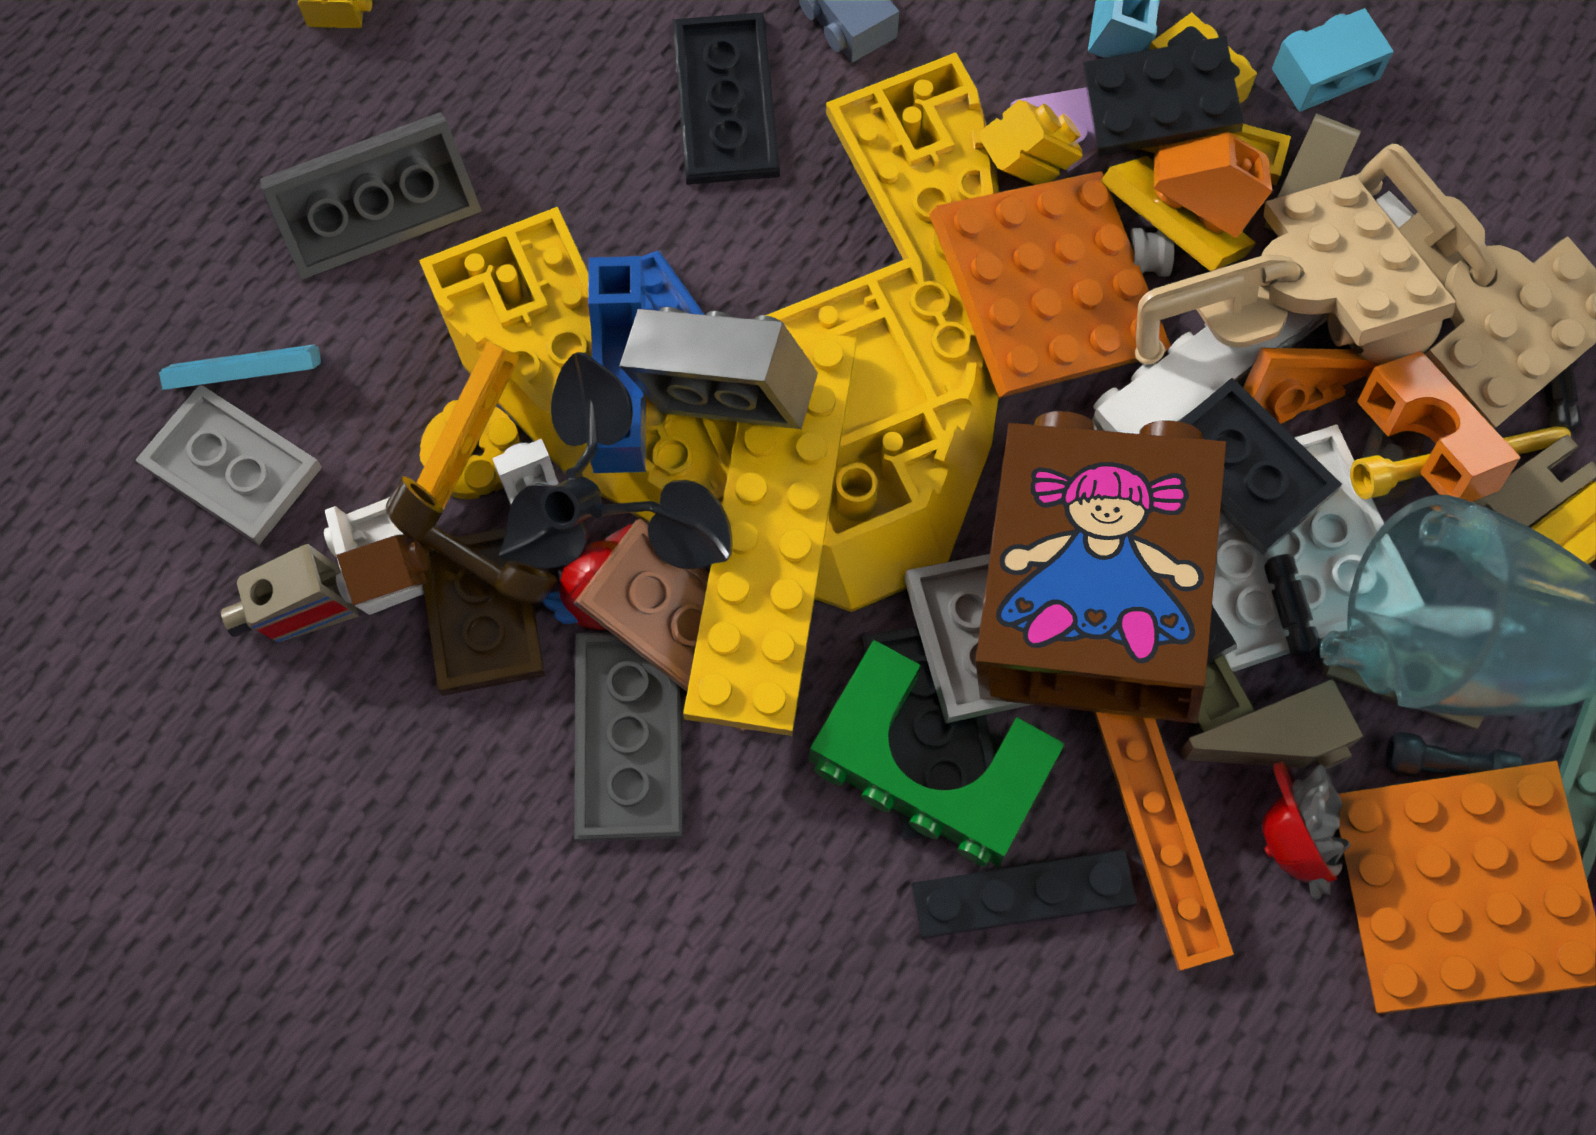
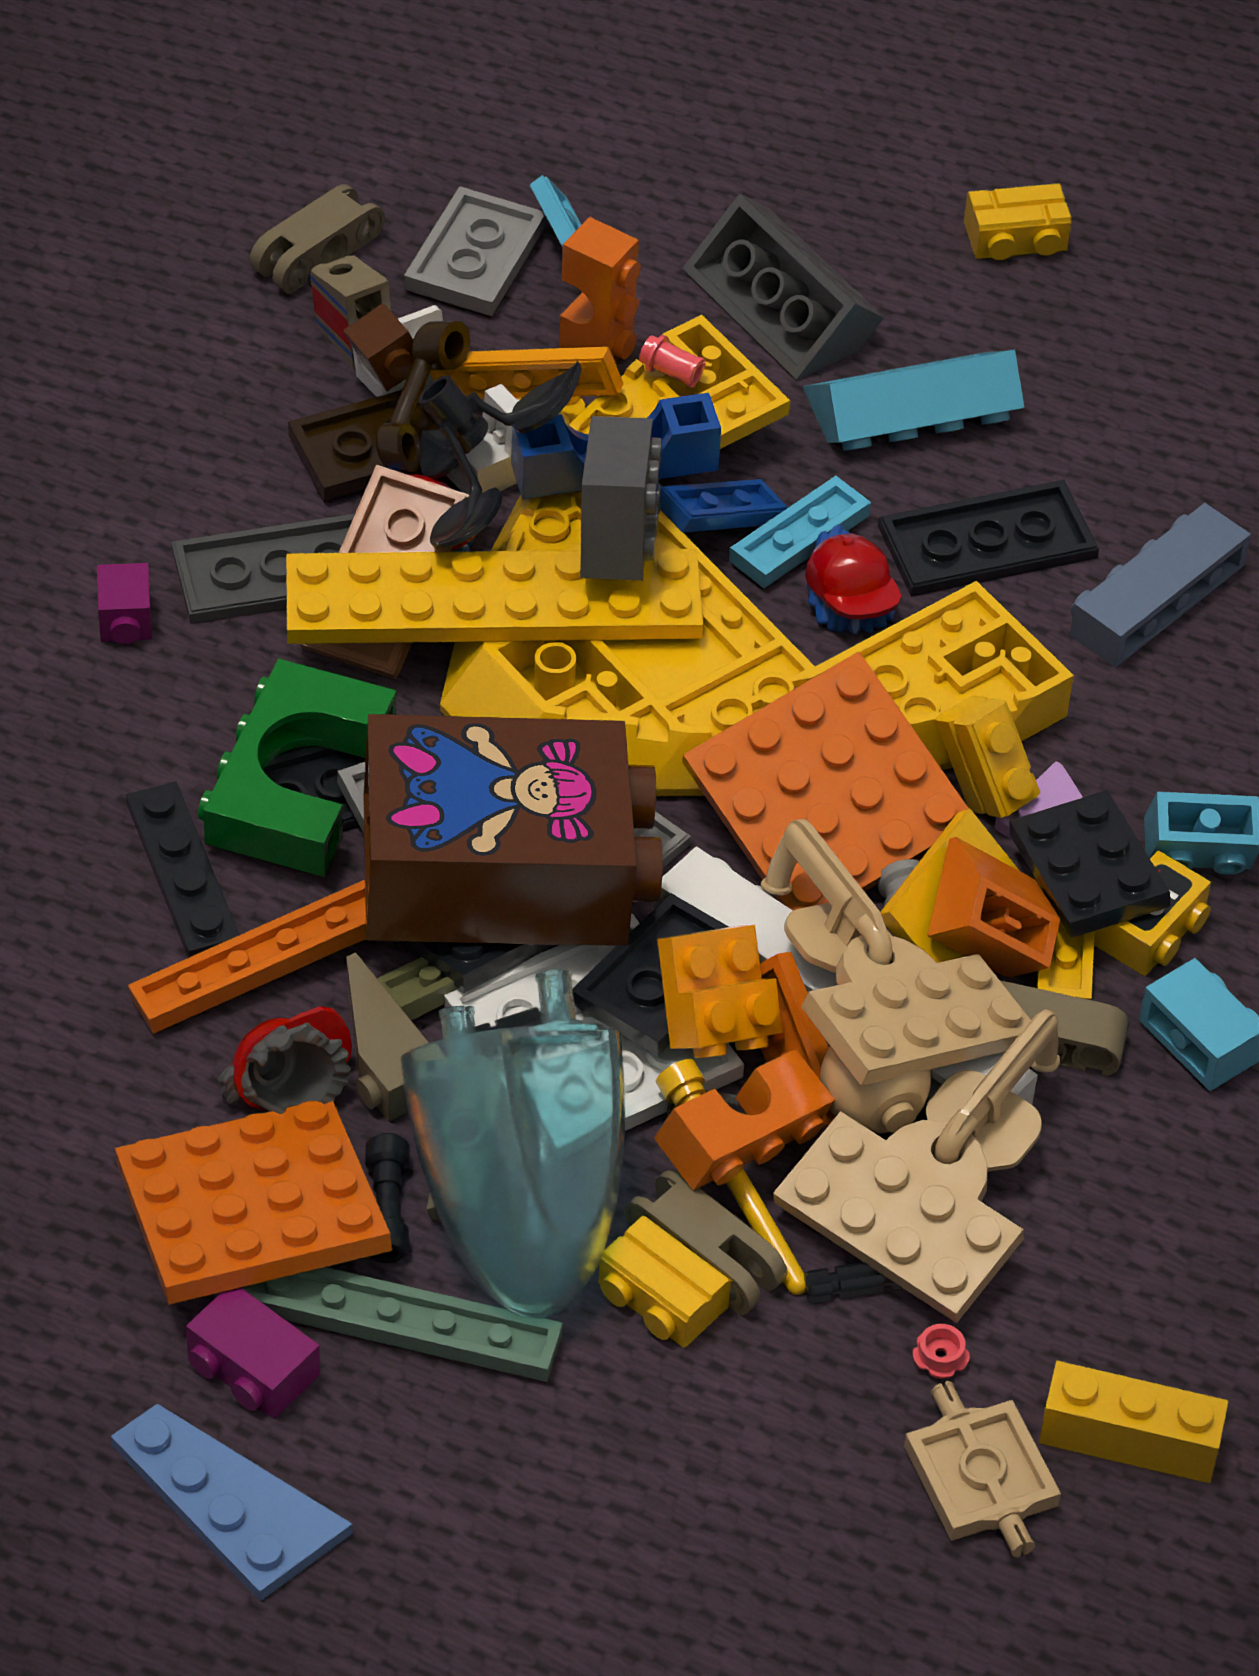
camera: 75 degrees right, 20 degrees down
none -> magenta brick [97,563,152,644]
none -> dark tan piece [249,184,385,294]
none -> orange arch [559,217,641,362]
none -> coral pin [639,335,706,388]
none -> light orange plate [657,925,782,1058]
none -> medium azure plate [729,476,871,588]
none -> medium azure slope [803,350,1025,451]
none -> red hair [805,524,902,635]

